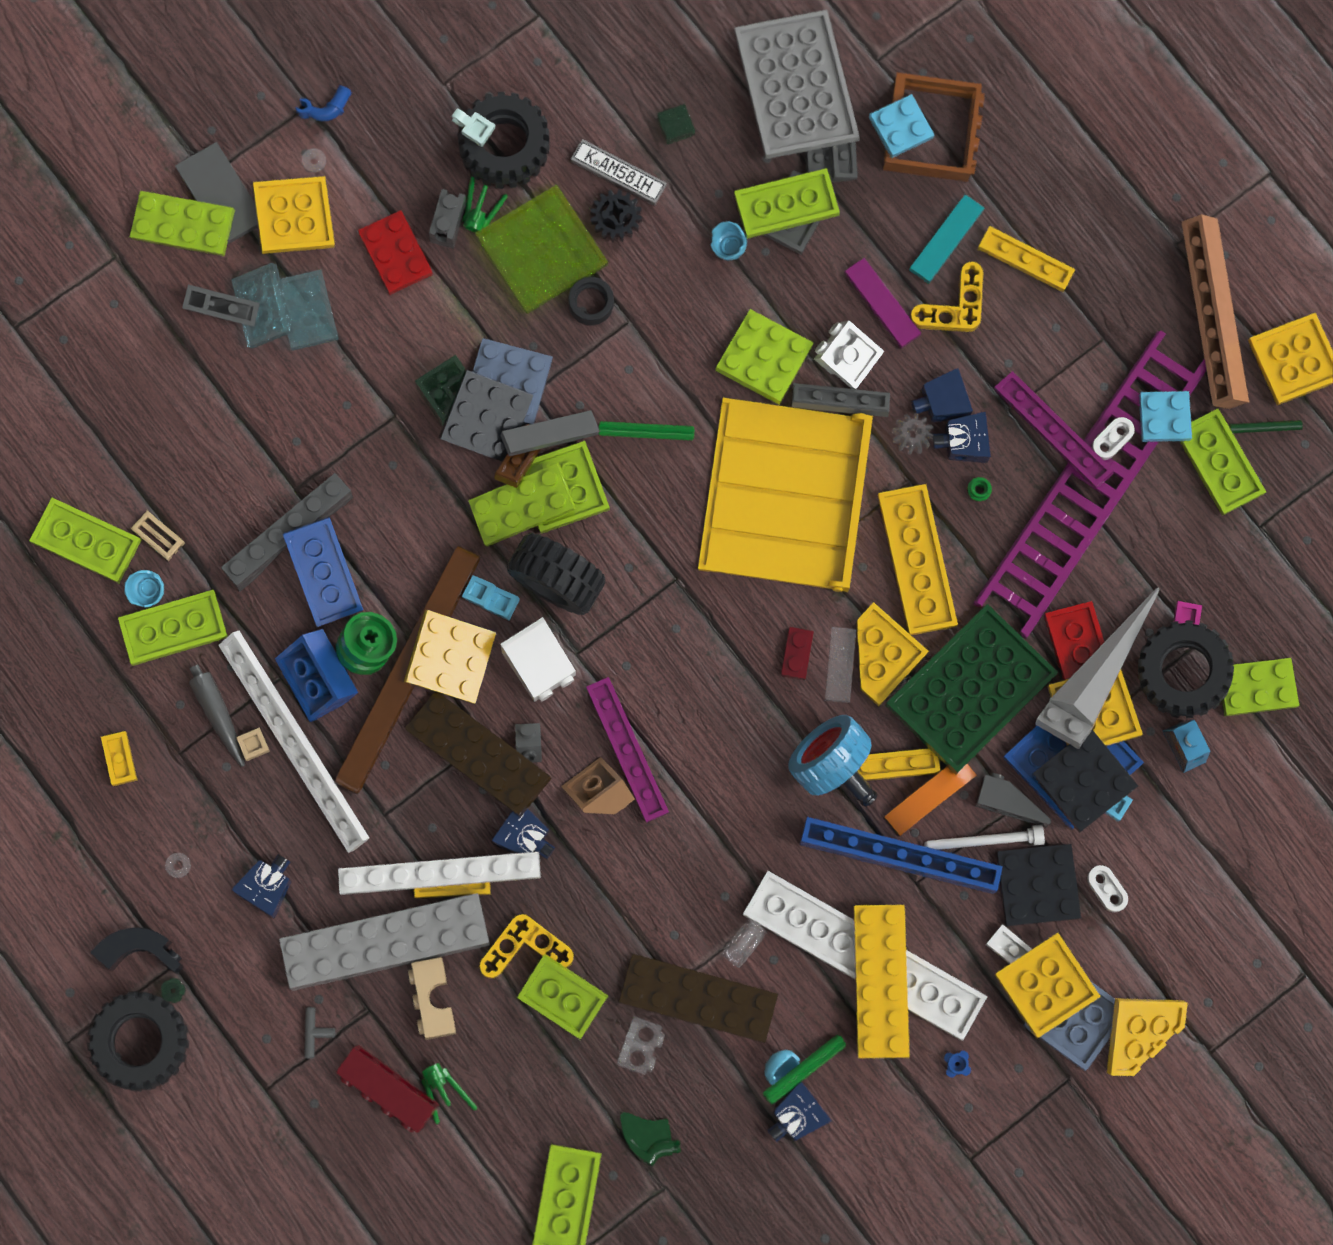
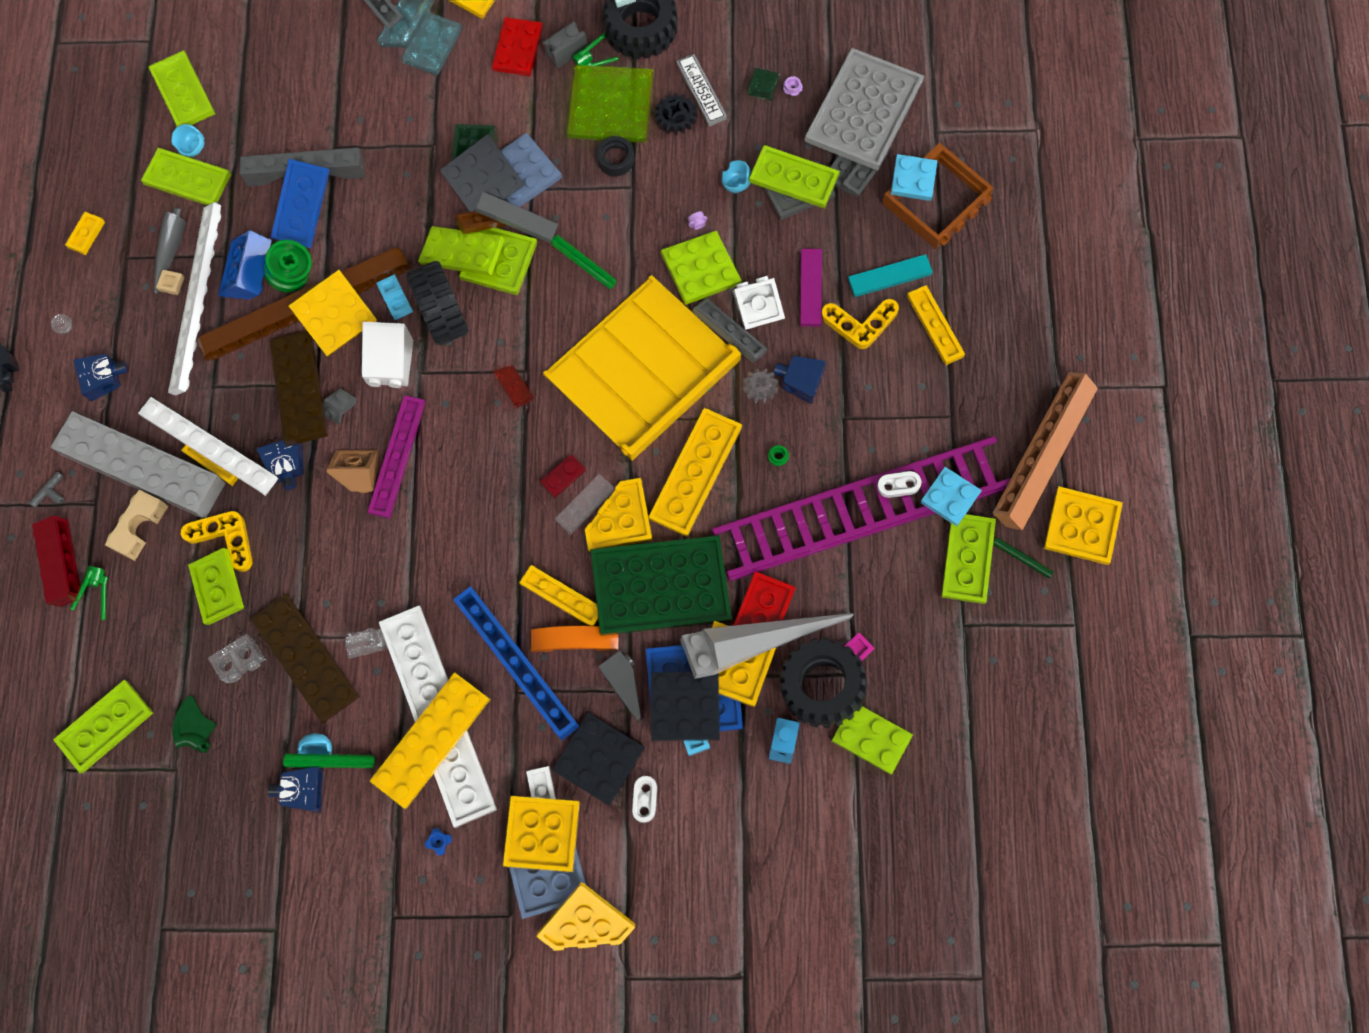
camera: 50 degrees right, 5 degrees down
tan tile [131,511,185,561] -> none
dark azure wheel [788,715,877,807] -> none
white piece [924,825,1045,850] -> none
dark blue torso [932,412,991,463] -> none
magenta plate [995,371,1114,489] -> none
none -> clear red slope [494,365,534,409]
none -> lavender plate [688,212,707,230]
none -> lavender plate [783,76,803,96]

